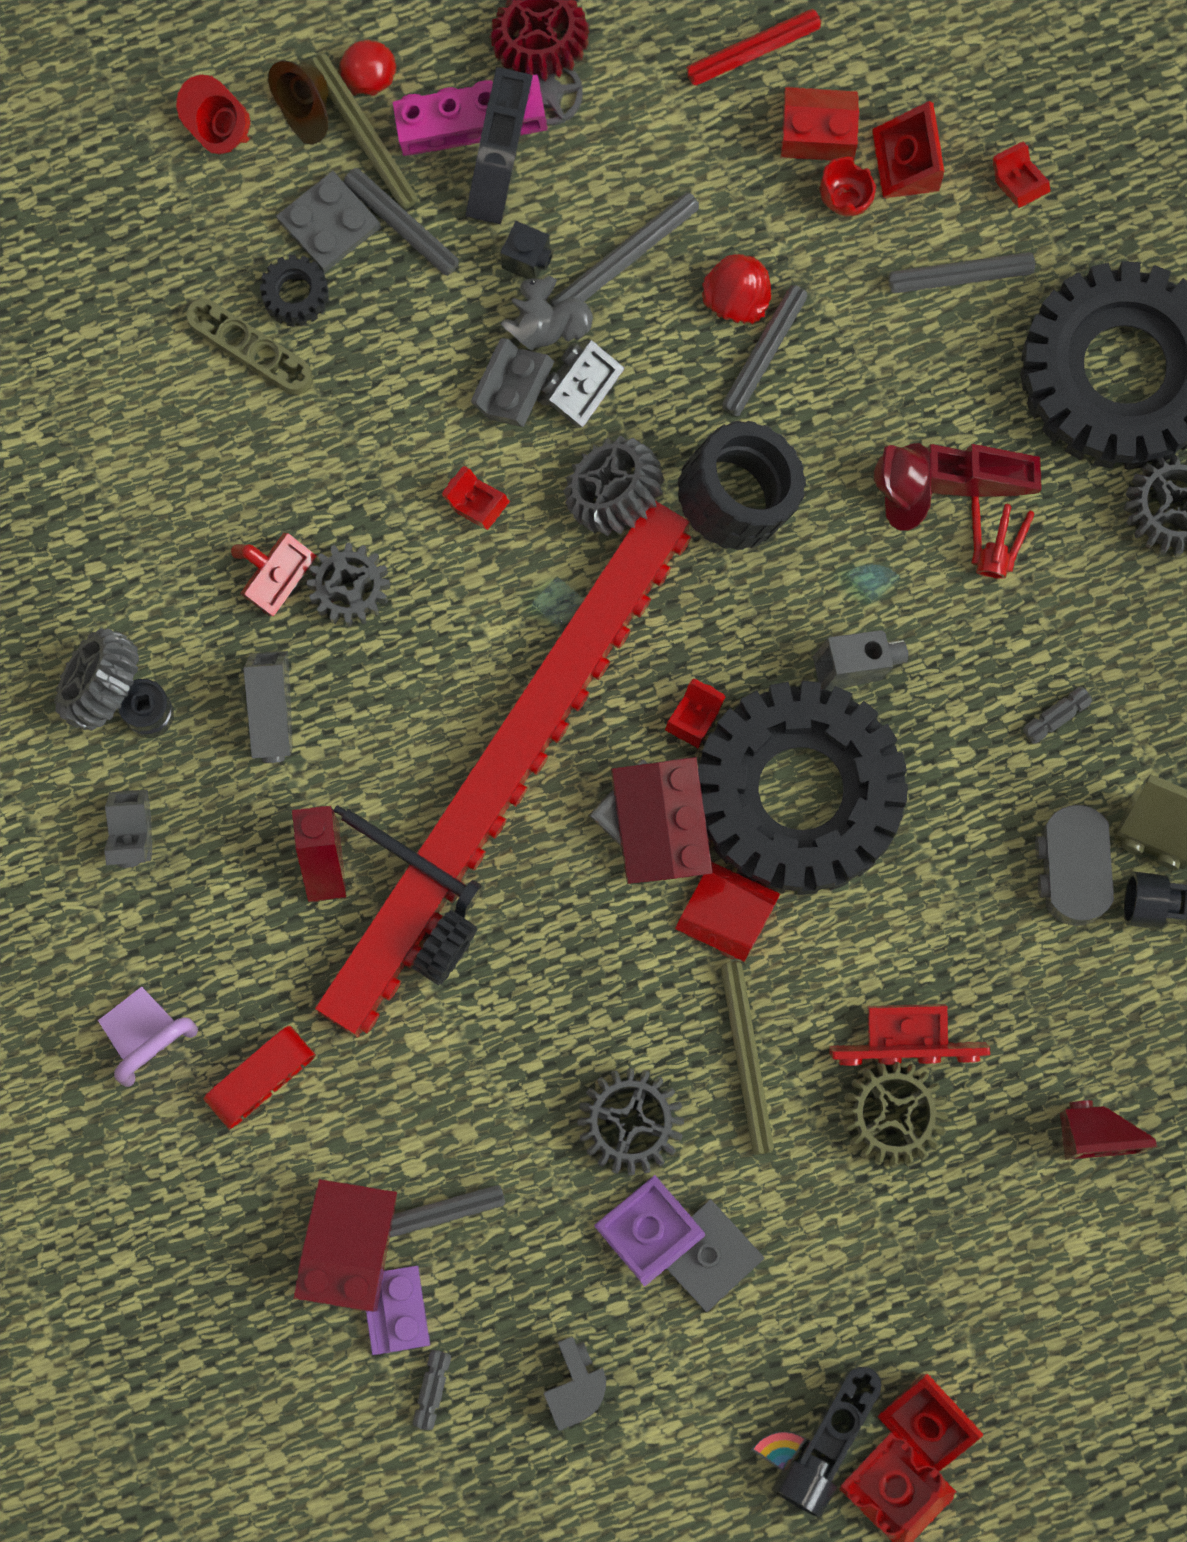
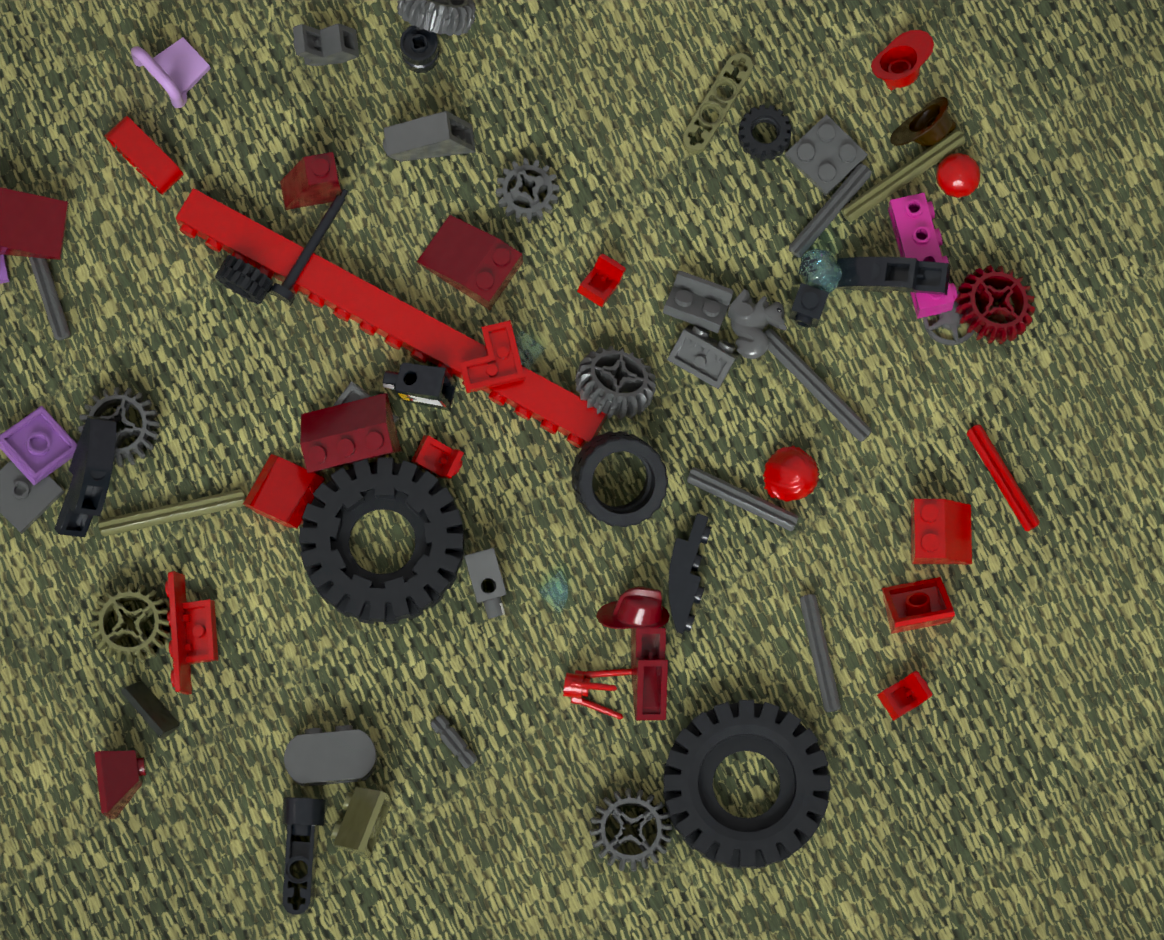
camera: 85 degrees right, 0 degrees up
plate [231,533,317,617] -> none
red hair [819,156,876,217] -> none
none -> black slope [54,416,116,537]
none -> pearl dark grey slope [121,681,180,739]
none -> black torso [383,363,457,411]
none -> dark red slope [417,215,523,310]
none -> red plate [459,320,525,394]
none -> black slope [668,513,712,638]
none -> clear light blue head [799,249,842,293]

